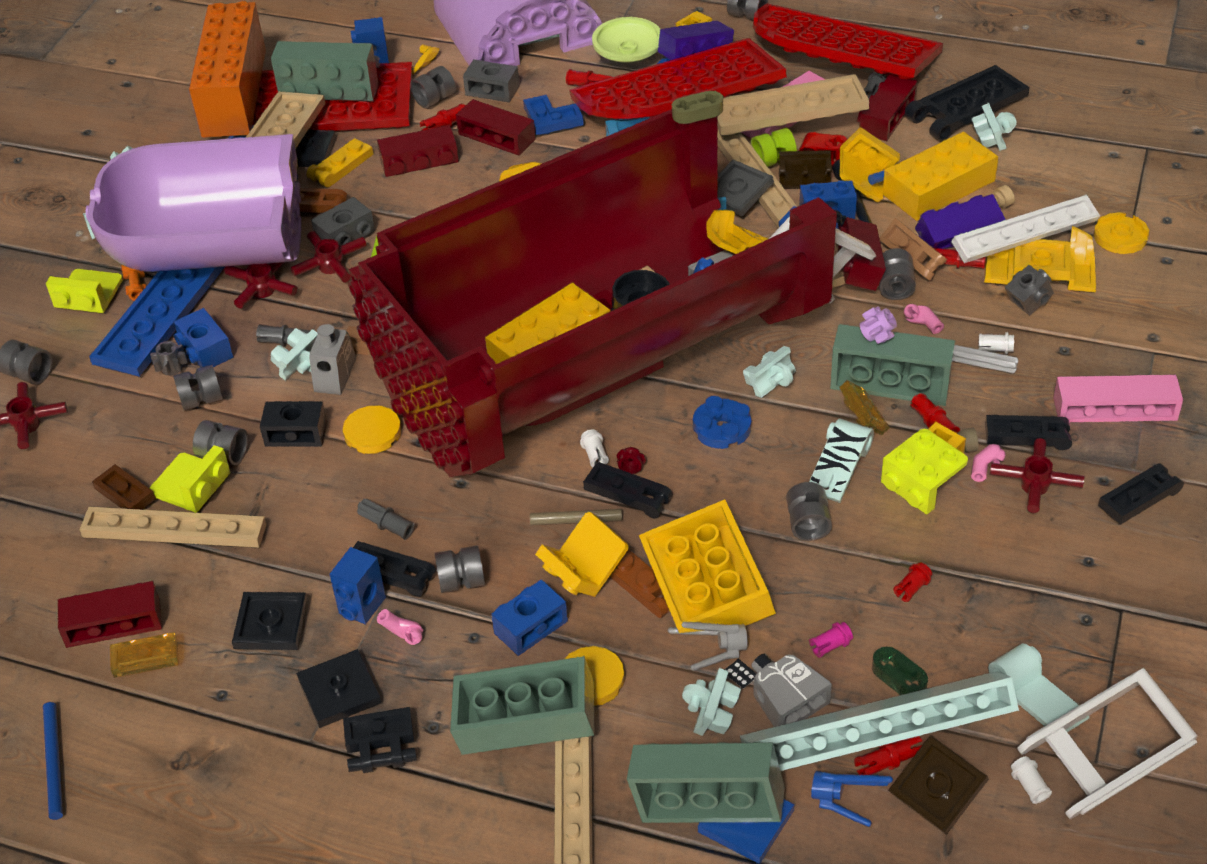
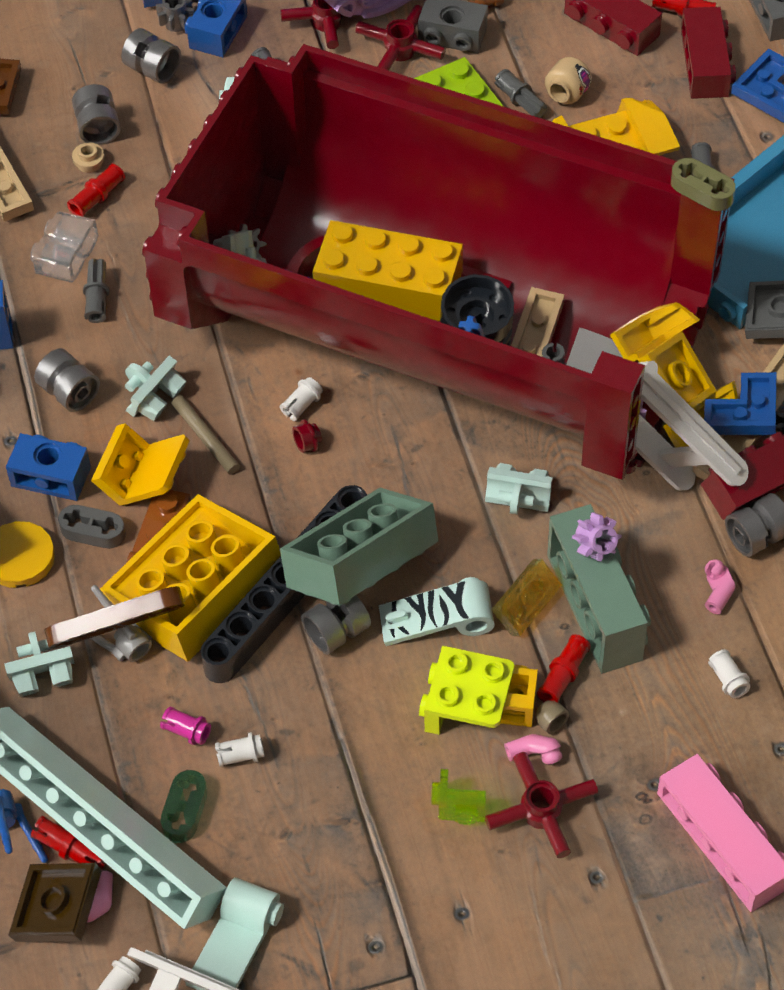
camera: 55 degrees right, 10 degrees up
neon yellow bracket [149,445,231,513] -> none
black brick [260,401,327,447] -> none
black plate [353,541,436,597] -> none
black plate [583,461,673,519] -> none
blue plate [693,396,751,449] -> none
black sticker [724,658,757,689] -> none
light grey torso [752,653,832,727] -> none
red pin [893,562,932,602] -> none
light grey axle [953,345,1018,374] -> none
black plate [985,415,1072,450] -> none
black plate [1098,463,1184,525] -> none
none -> clear brick [30,211,99,283]
none -> beam [44,586,185,649]
none -> dark grey beam [58,505,126,549]
none -> red pin [67,164,126,218]
none -> tan plate [72,143,105,173]
none -> light aqua hips [125,355,187,421]
none -> black beam [201,485,367,683]
none -> white pin [215,732,265,767]
none -> sand green brick [280,488,439,606]
none -> clear neon green bracket [431,769,486,825]
none -> tan head [545,57,592,104]

